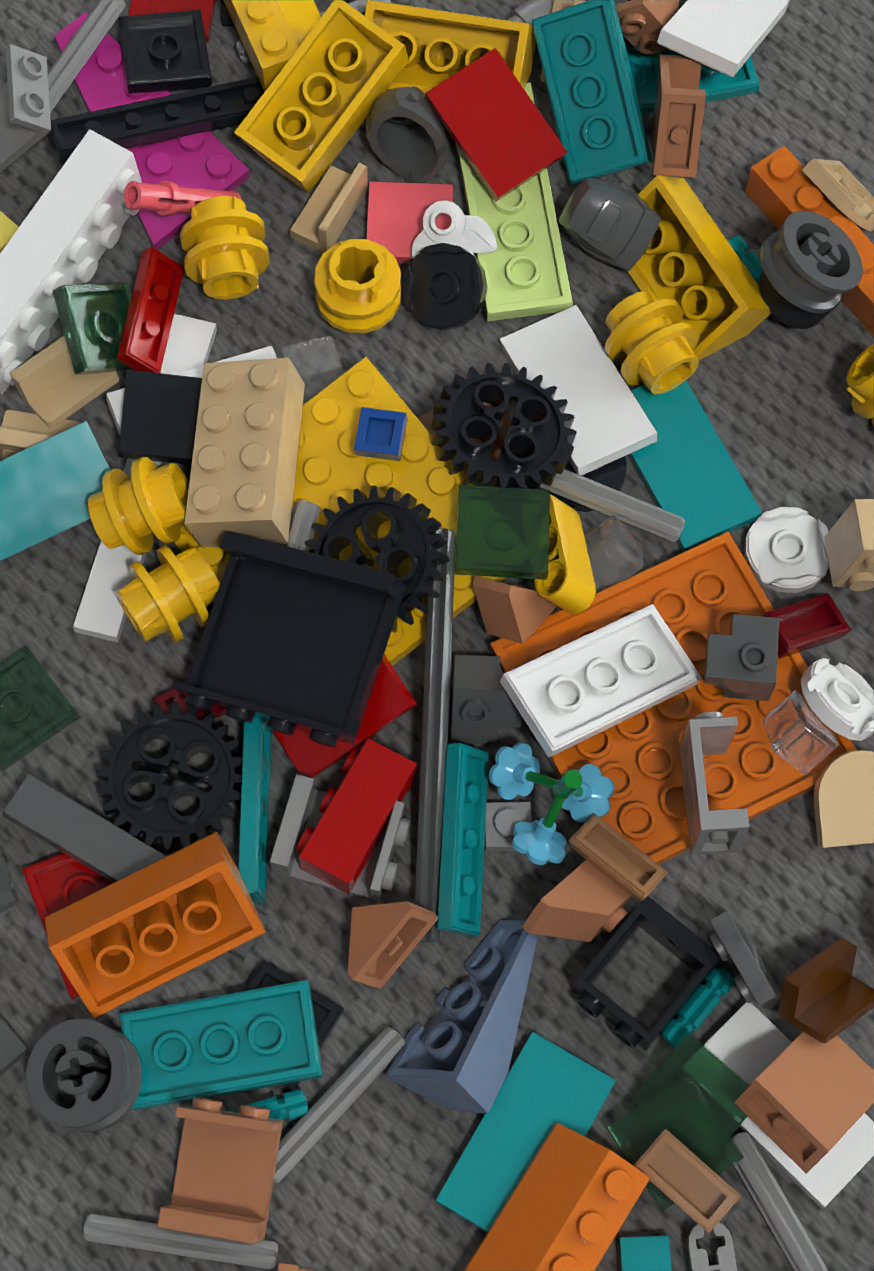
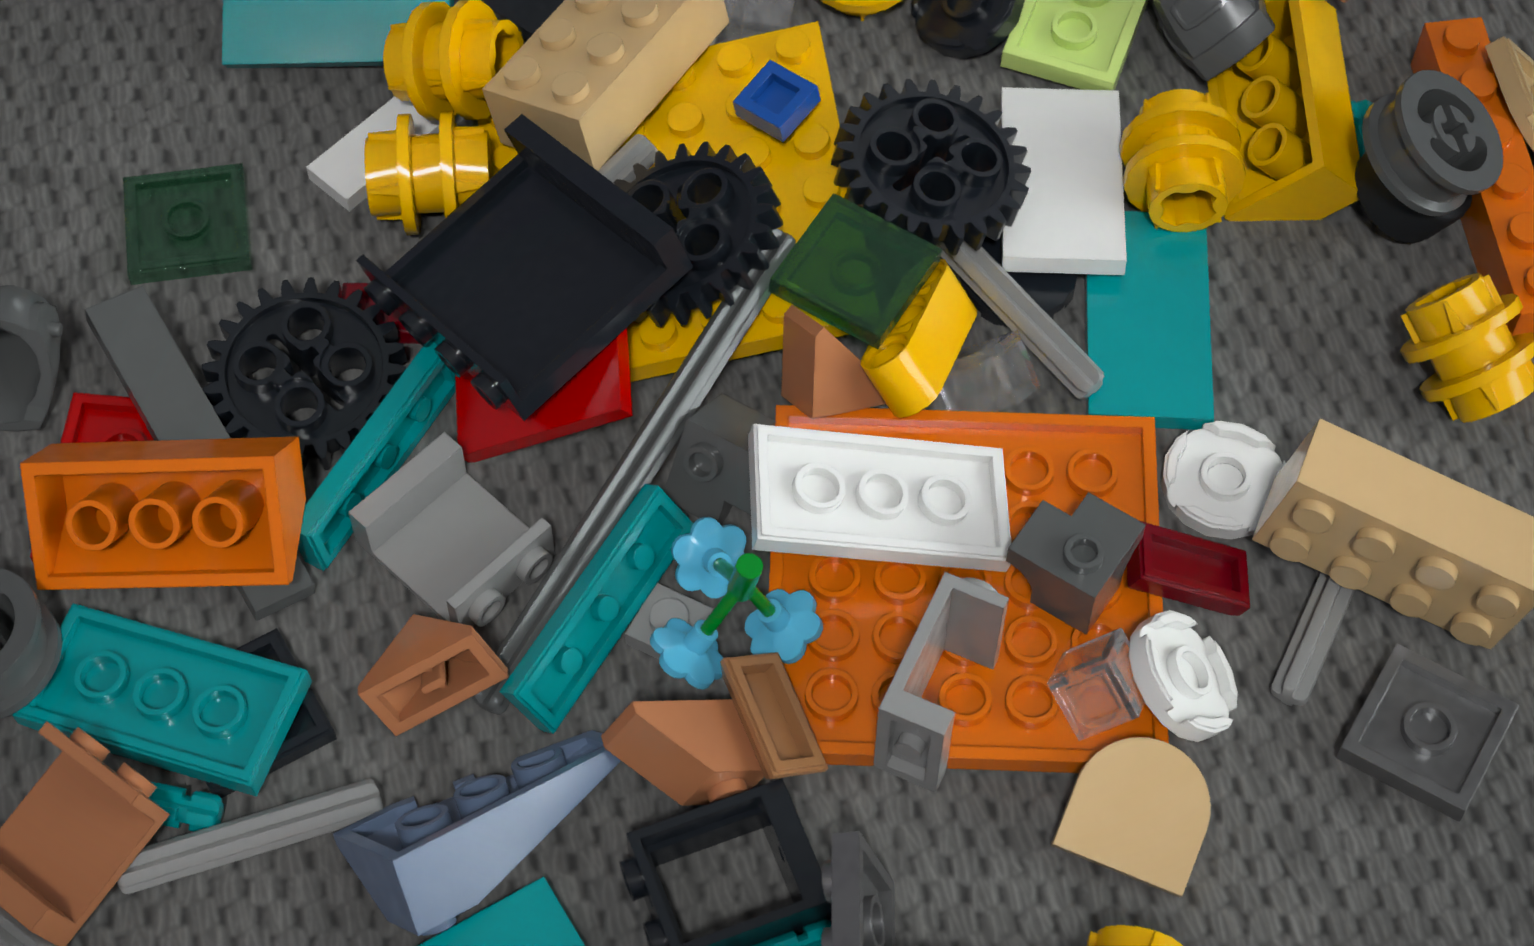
camera: 30 degrees right, 10 degrees down
red brick [296,738,417,895] -> none

